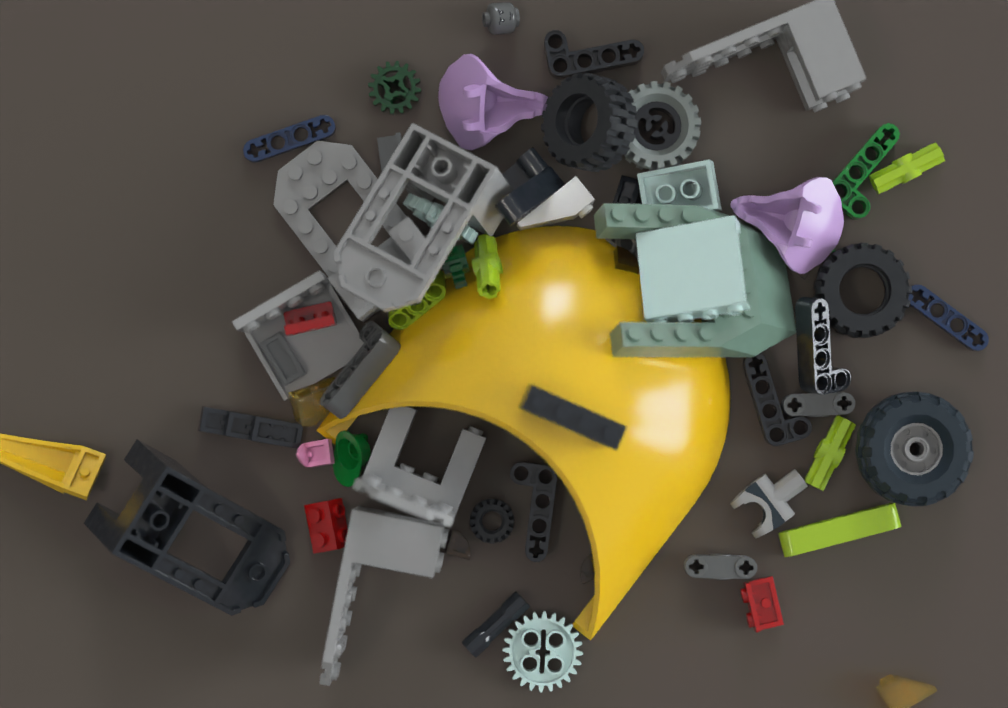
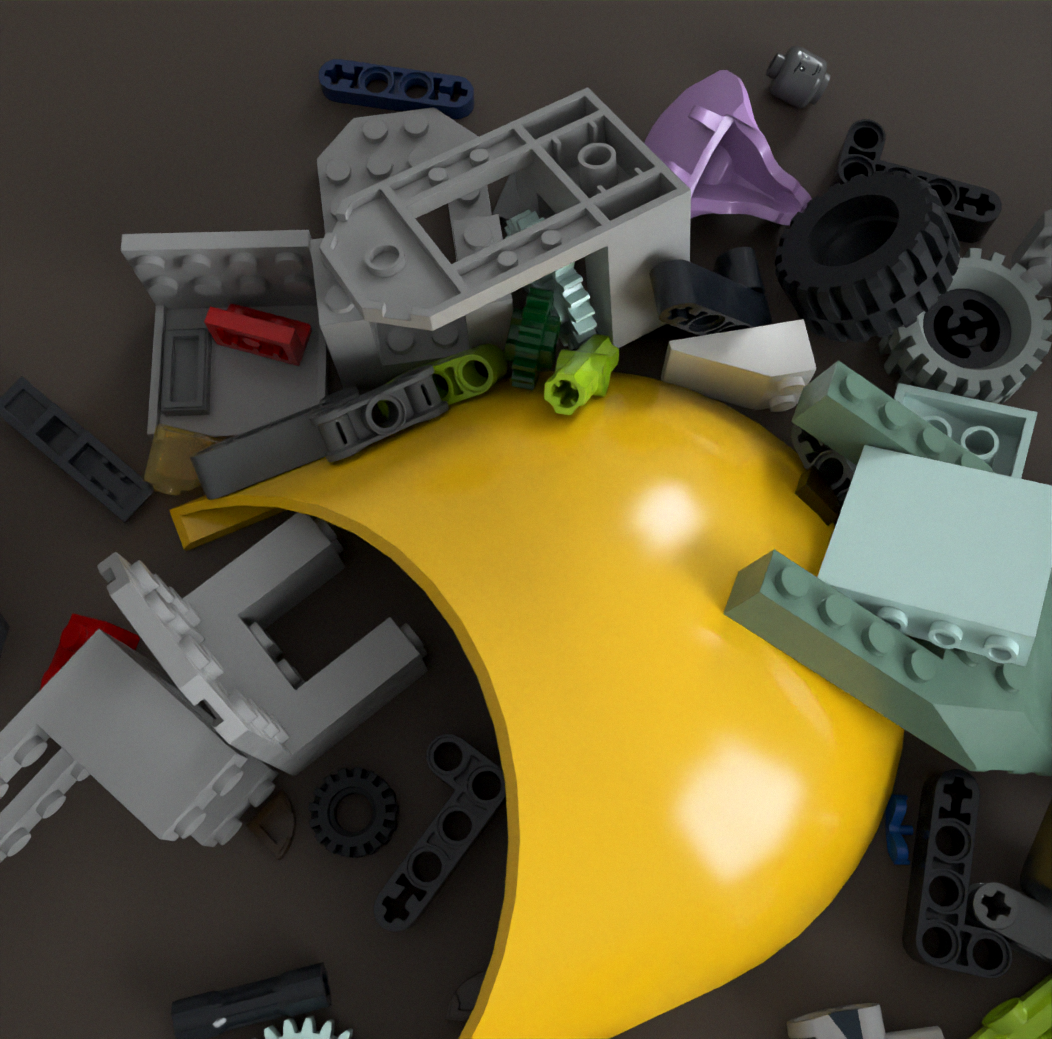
camera: 30 degrees right, 15 degrees down
bright pink plate [296,439,335,468] -> none
green piece [333,431,371,487] -> none
dark green gear [368,61,422,115] -> none
black arch [518,384,627,450] -> none
none -> dark grey piece [309,365,450,462]
none -> blue piece [885,794,913,865]

